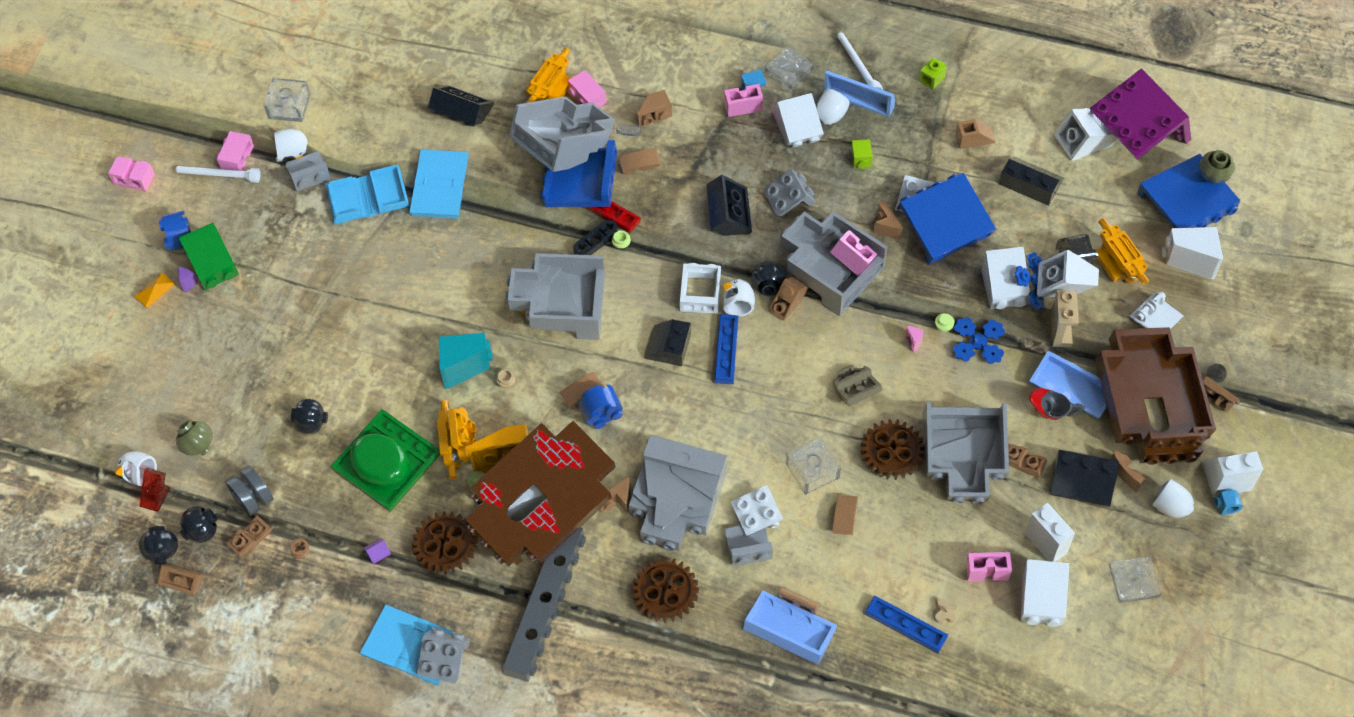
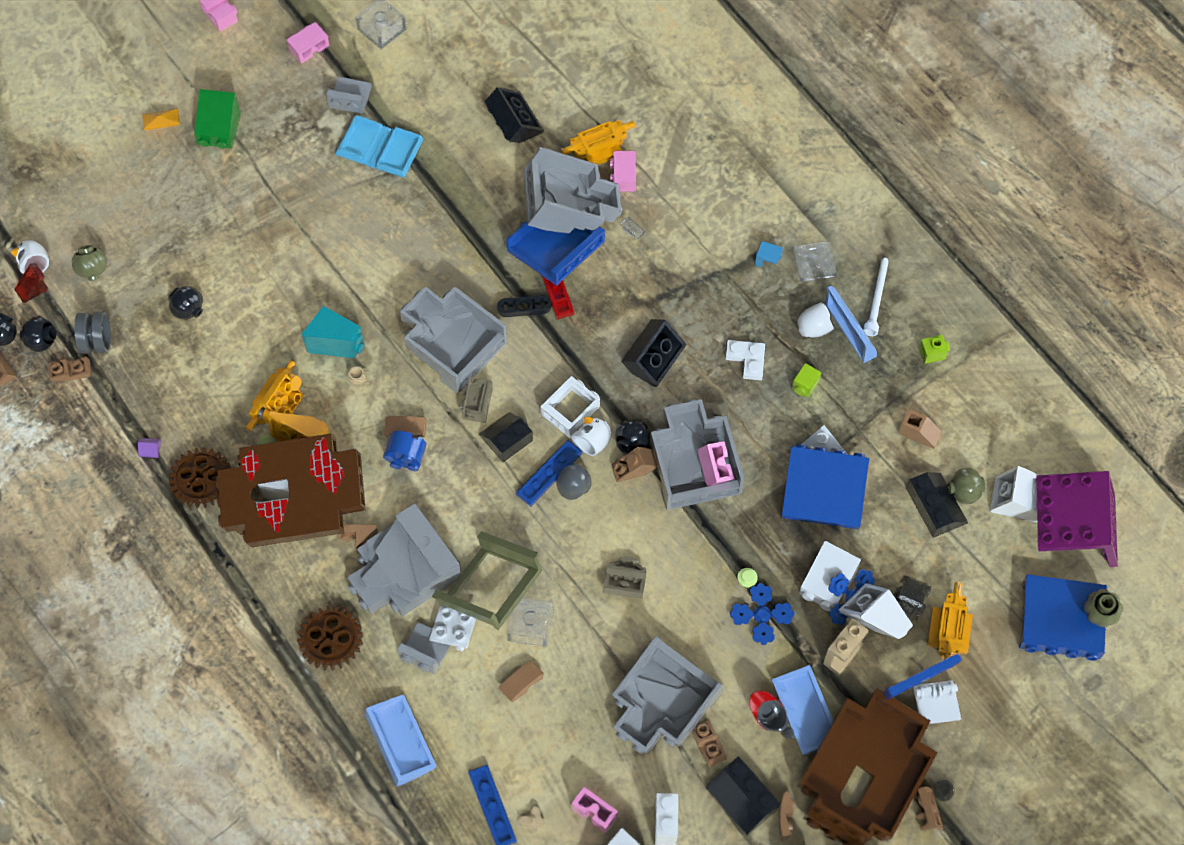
camera: 35 degrees right, 5 degrees up
blue brick [159,210,191,251] -> none
white piece [175,166,261,183] -> none
medium lavender slope [178,267,198,292] -> none
white piece [274,129,308,163] -> none
medium nougat bush [290,539,310,559] -> none
green piece [330,409,441,512] -> none
medium azure piece [360,605,453,686] -> none
medium azure piece [410,149,469,219] -> none
light grey bracket [417,628,470,683] -> none
dark grey piece [503,527,586,682] -> none
yellowish green plate [612,231,630,248] -> none
medium nougat slope [619,148,660,175] -> none
medium nougat slope [637,90,672,127] -> none
bright pink brick [724,84,763,117] -> none
light grey bracket [764,169,816,217] -> none
white slope [772,93,824,148] -> none
medium nougat slope [778,587,820,615] -> none
reddish brown gear [860,419,925,480] -> none
medium nougat slope [873,201,903,239] -> none
bright pink slope [905,326,924,352] -> none
white slope [1162,227,1223,279] -> none
none -> olive piece [432,531,542,630]
none -> dark tan hinge [460,377,493,423]
none -> dark grey helmet [557,464,592,500]
none -> white plate [726,340,765,380]
none -> blue tile [883,653,962,700]
none -> olive plant [947,468,985,504]

